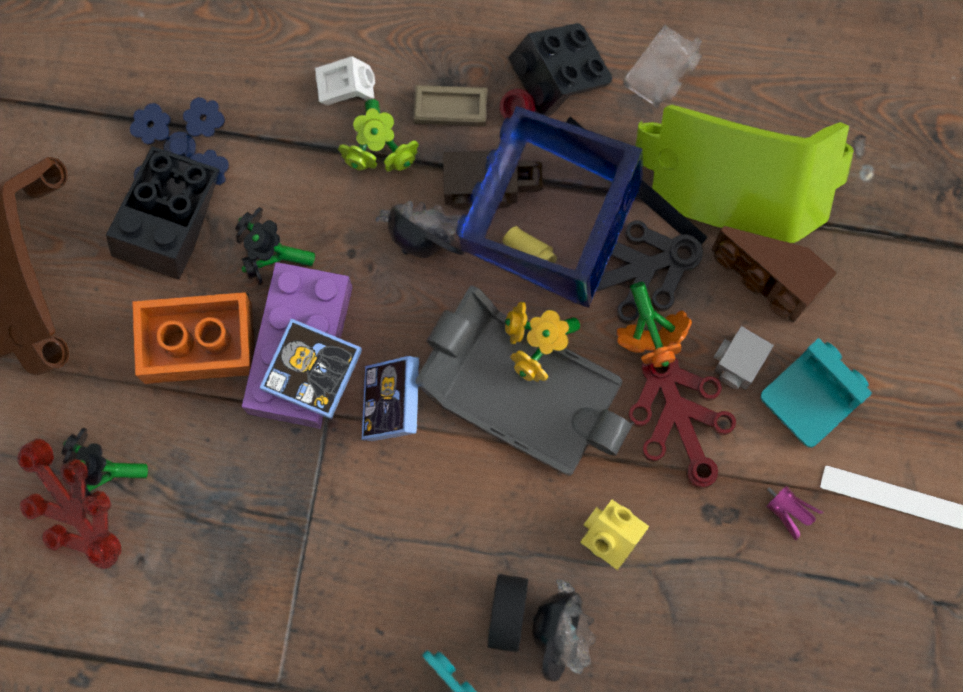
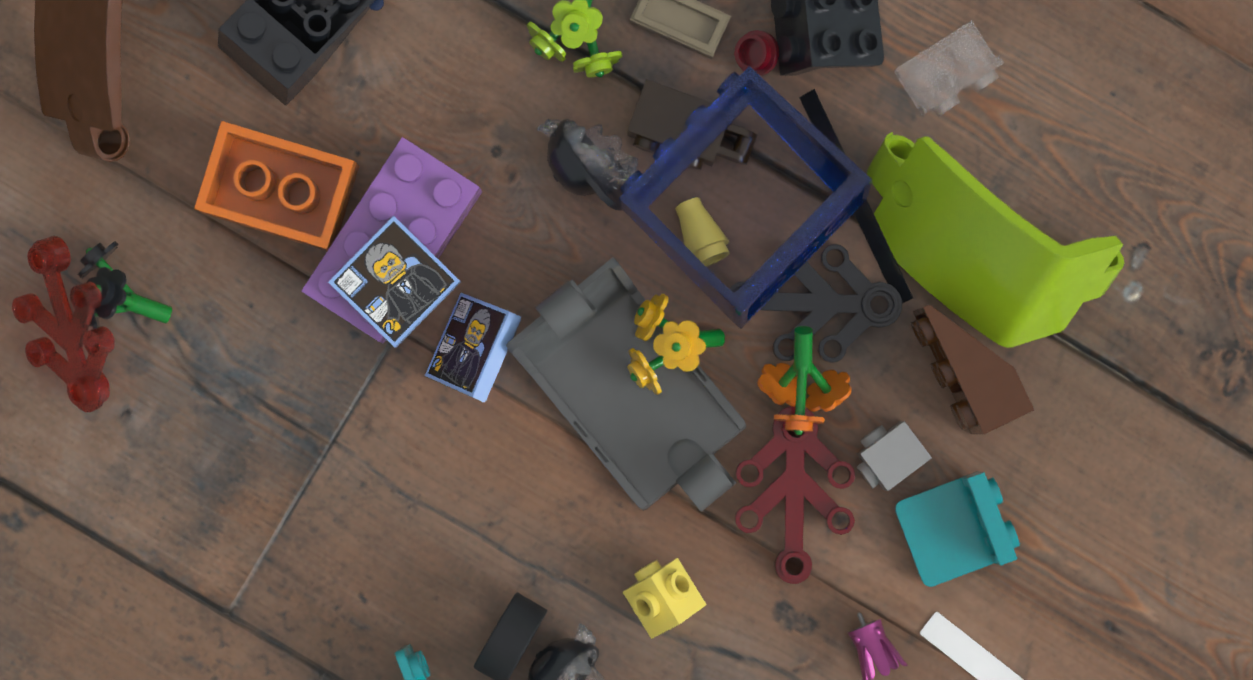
camera: 15 degrees right, 10 degrees up
black plant [235,207,315,286] -> none

